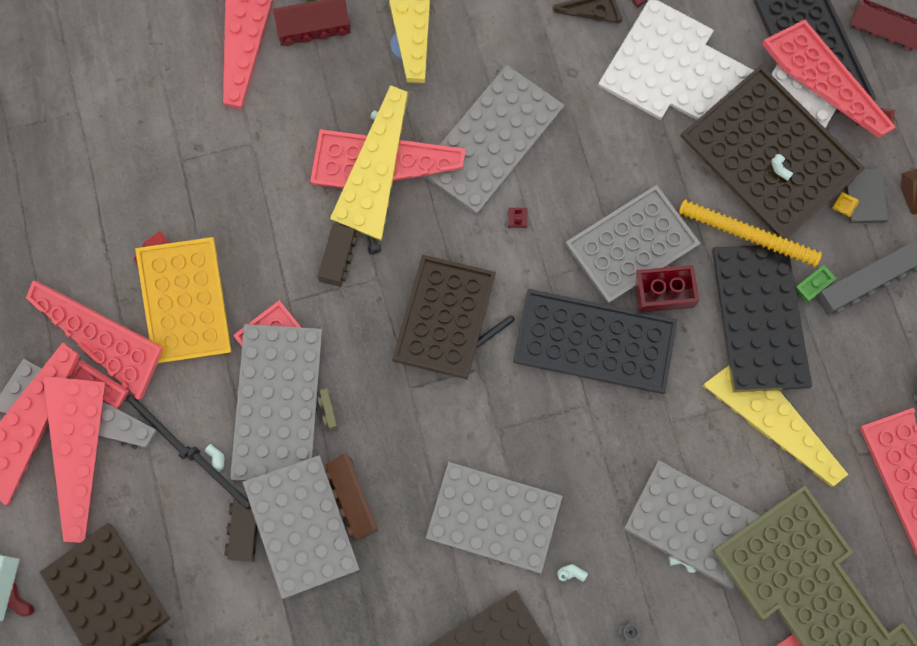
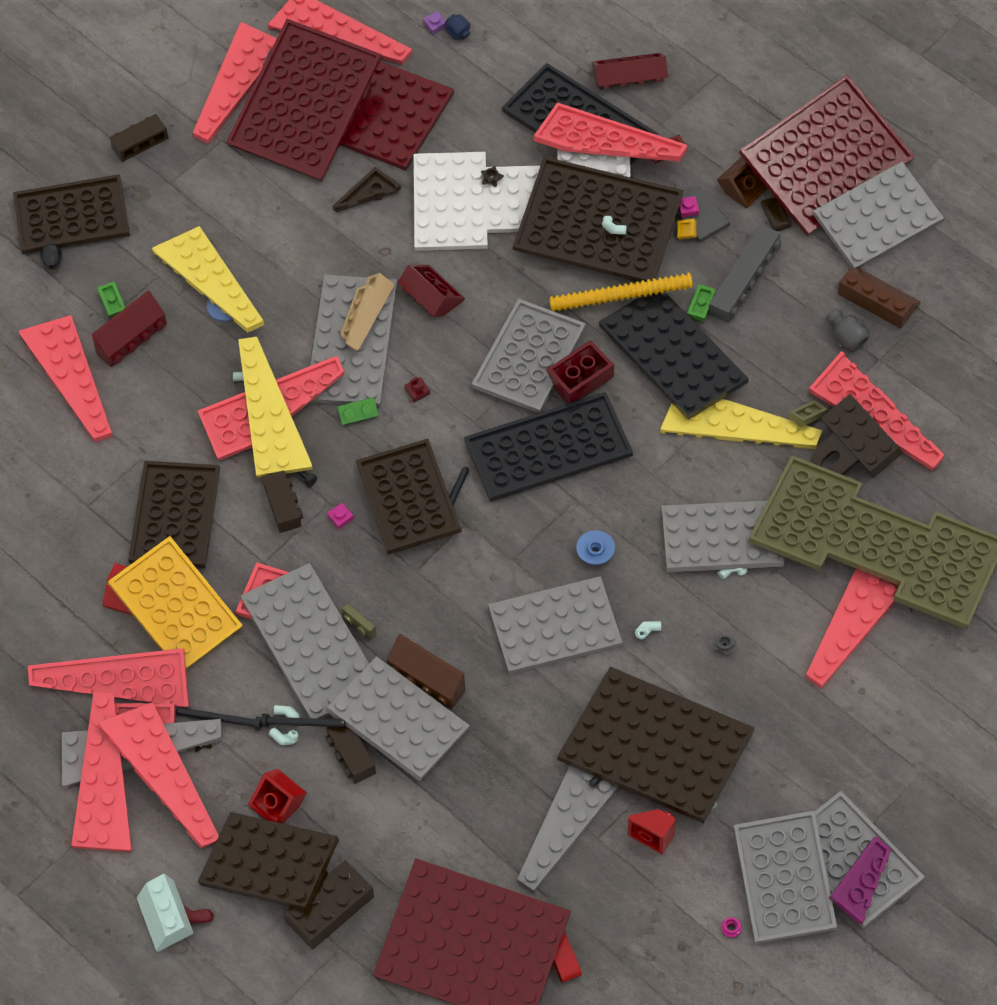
camera: 25 degrees left, 15 degrees down
none -> dark brown plate [128,461,220,568]
none -> red slope [247,769,307,824]
none -> light aqua arm [269,727,299,745]
none -> dark pink plate [327,503,354,529]
none -> bright green plate [337,397,379,425]
none -> tan wedge [340,273,394,351]
none -> dark red slope [398,265,465,317]
none -> dark brown plate [481,166,504,187]
none -> medium blue dish [576,530,615,565]
none -> dark pink plate [679,196,699,218]
none -> olive plate [788,401,828,427]
none -> dark brown brick [812,394,902,478]

